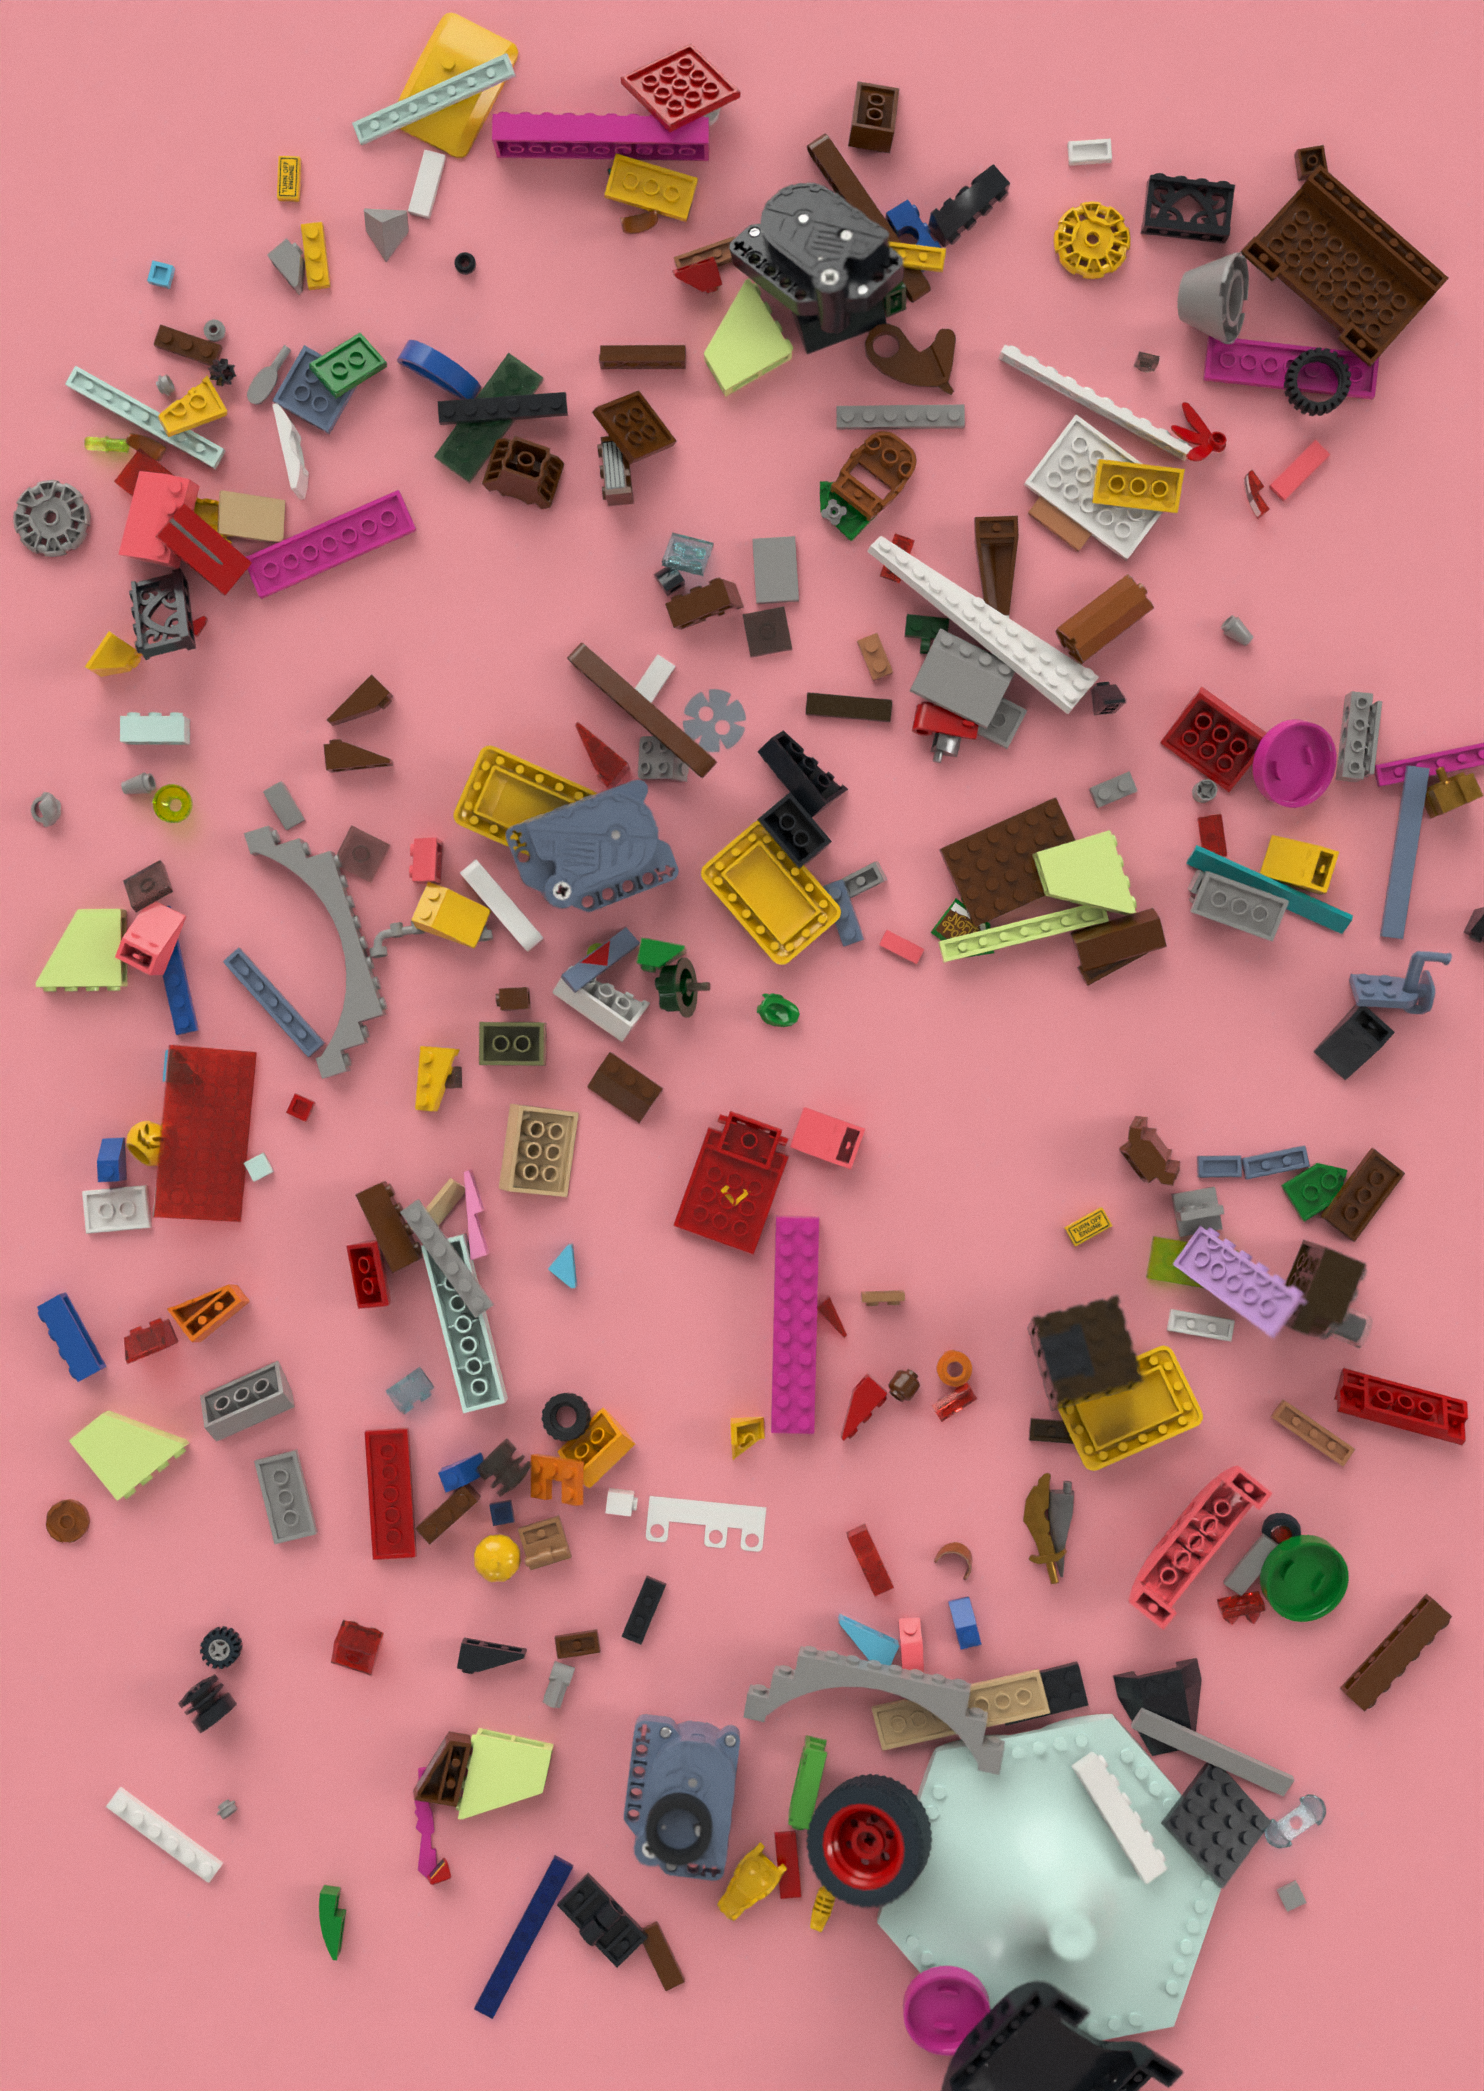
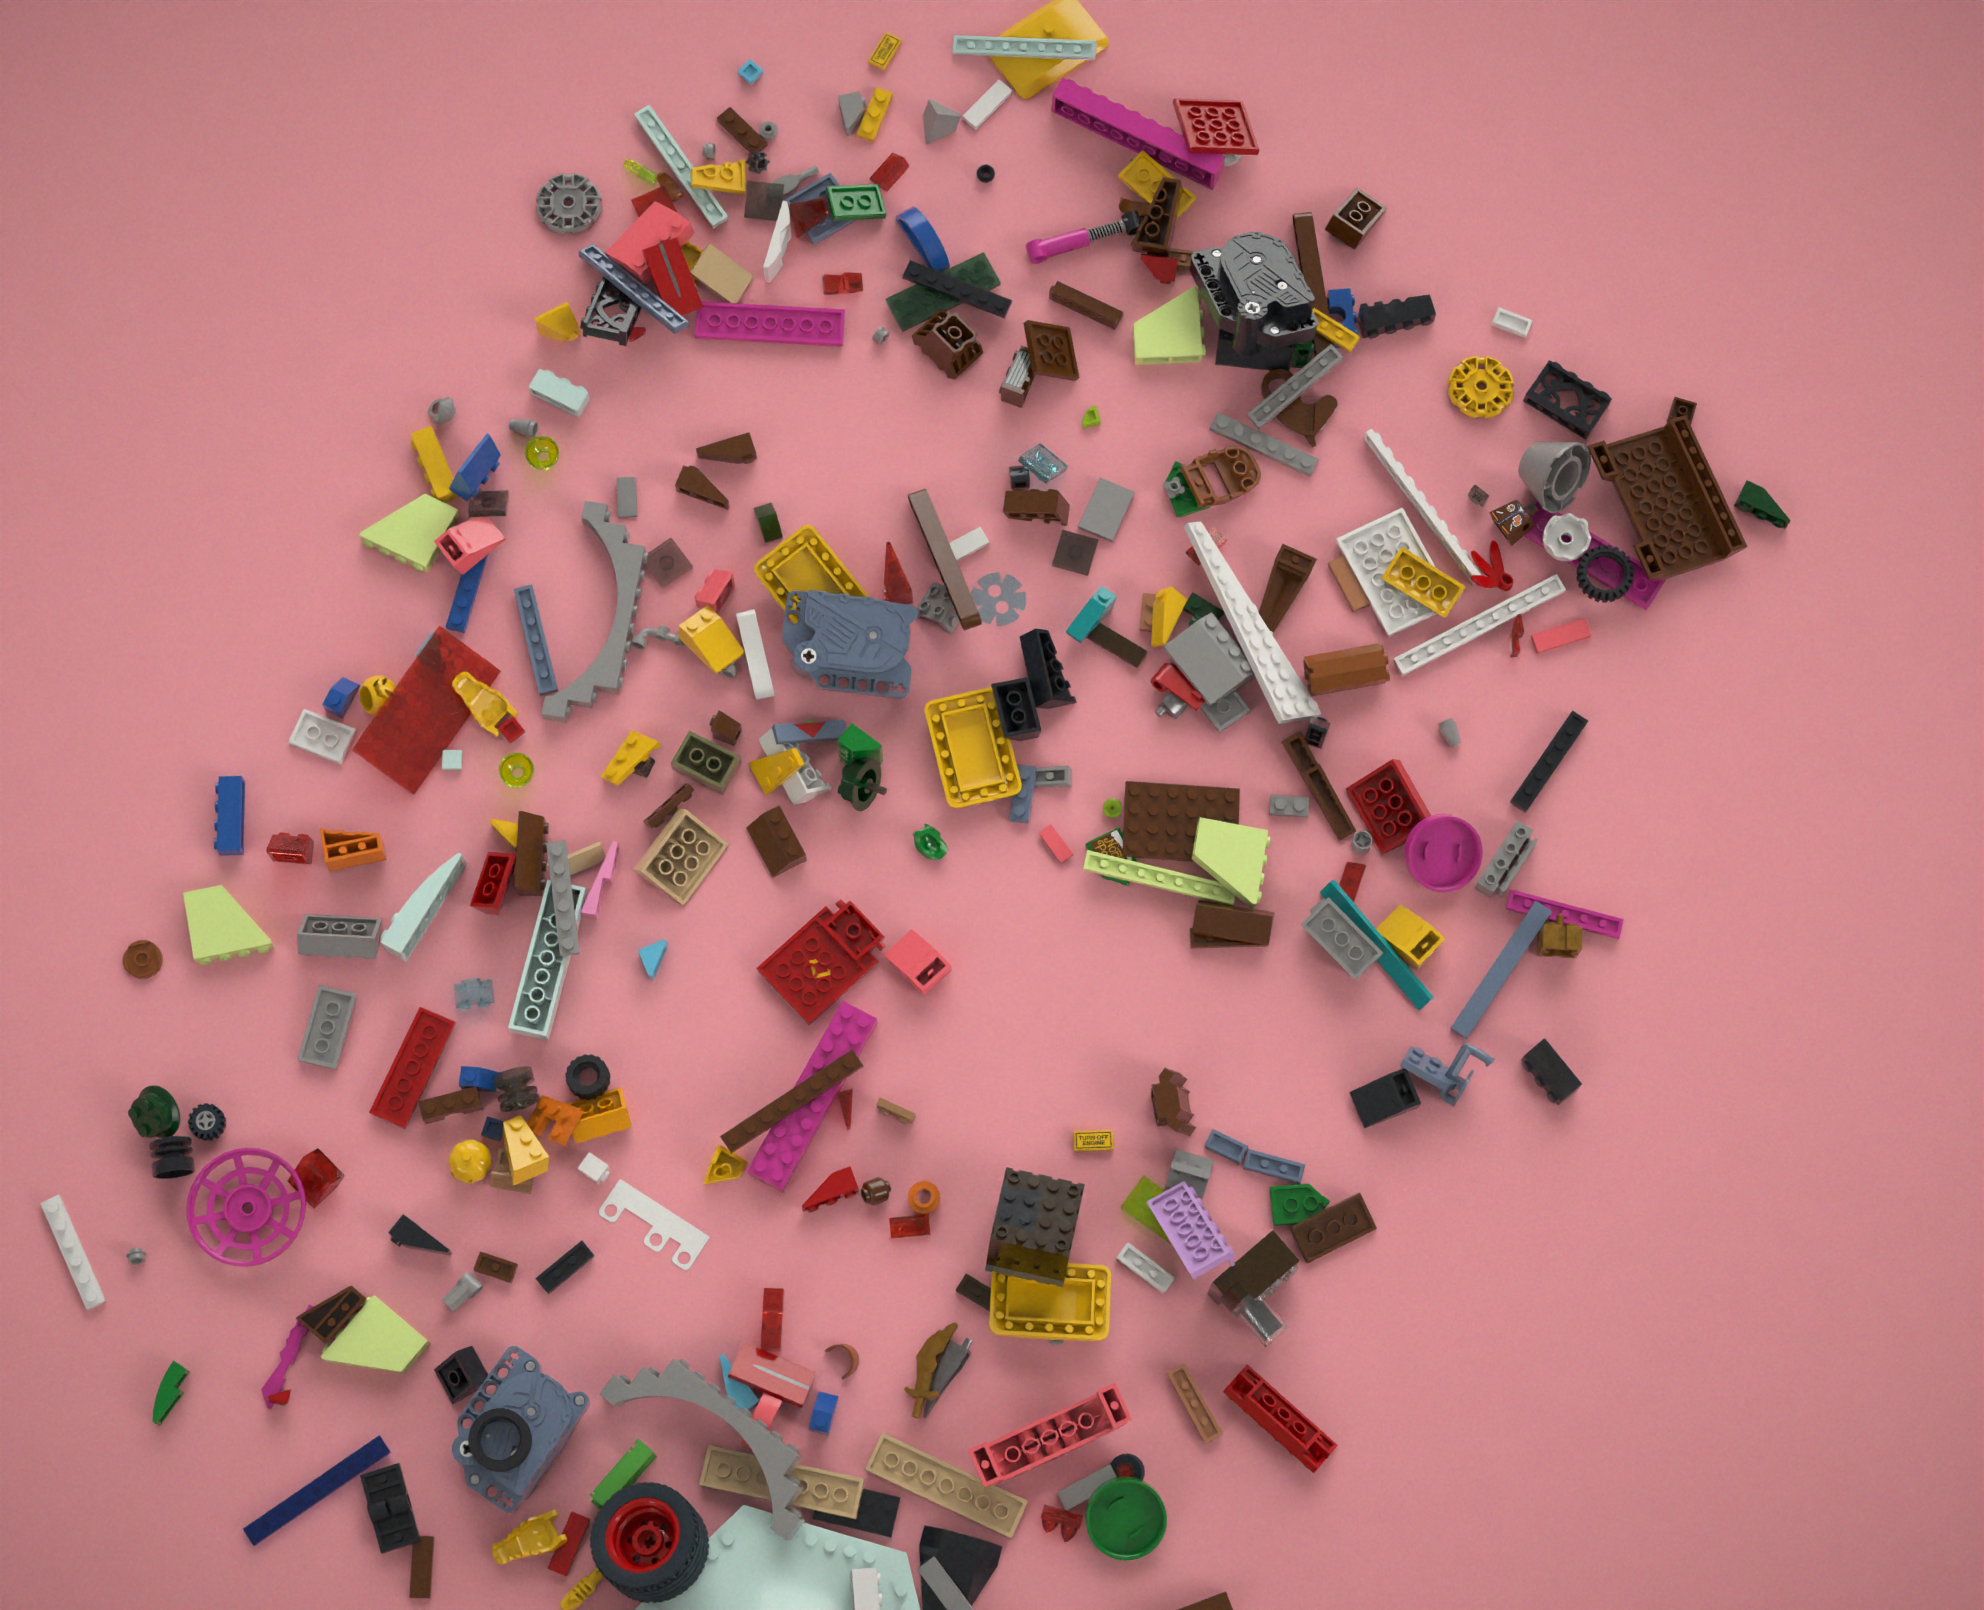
camera: 25 degrees right, 15 degrees down
none -> dark green piece [128,1085,180,1138]
none -> dark pink dish [186,1148,306,1267]
none -> light aqua slope [381,853,467,962]
none -> yellow brick [410,426,460,503]
none -> black slope [434,1346,488,1404]
none -> blue slope [449,433,501,502]
none -> yellow animal [452,672,519,737]
none -> yellow slope [489,819,518,851]
none -> clear neon green piece [499,753,534,788]
none -> yellow wedge [503,1115,549,1186]
none -> sand blue tile [579,244,689,334]
none -> reddish brown plate [643,783,694,828]
none -> reddish brown plate [720,1050,863,1154]
none -> tile [728,1341,816,1408]
none -> clear smoke tile [744,181,785,221]
none -> yellow wing [748,748,805,795]
none -> dark green slope [754,503,783,543]
none -> clear red slope [789,197,829,238]
none -> clear red slope [822,272,863,295]
none -> tan plate [865,1433,1028,1539]
none -> clear red slope [869,153,909,191]
none -> light grey bush [872,327,890,345]
none -> piece [1025,210,1142,264]
none -> teal slope [1065,586,1117,644]
none -> lime tile [1082,405,1101,429]
none -> lime tile [1103,798,1122,818]
none -> reddish brown wedge [1131,177,1183,257]
none -> yellow slope [1151,586,1187,648]
none -> light grey plate [1247,344,1344,430]
none -> reddish brown slope [1281,732,1356,840]
none -> white plate [1393,574,1566,676]
none -> reddish brown torso [1489,500,1539,546]
none -> black plate [1510,710,1588,813]
none -> white plate [1542,513,1591,561]
none -> dark green slope [1734,480,1791,529]

